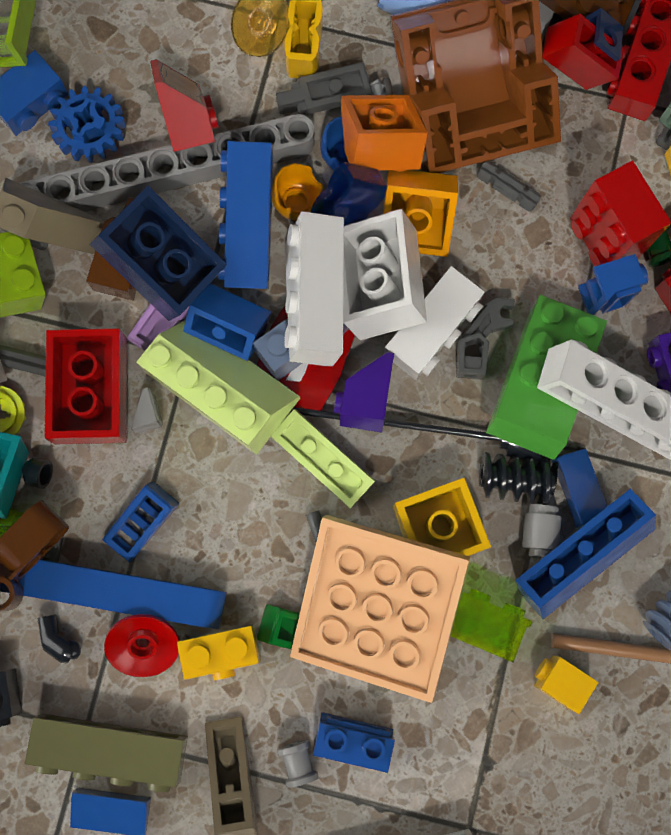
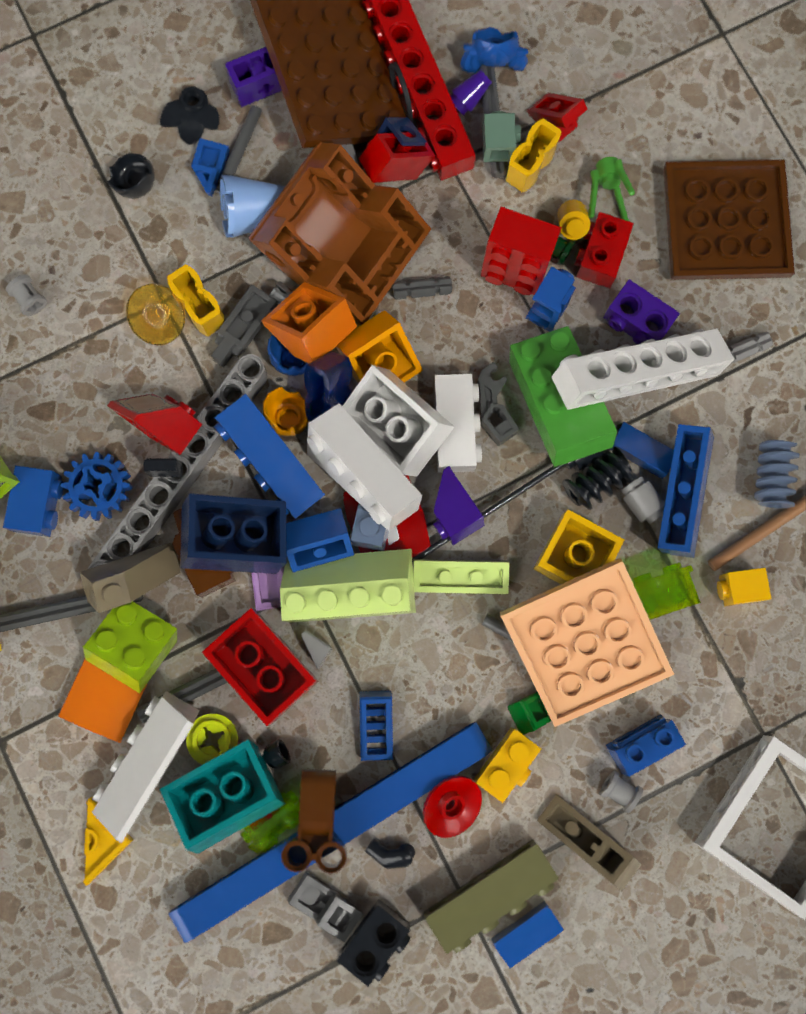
camera: 40 degrees left, 0 degrees up
none -> black tile [144,458,183,477]

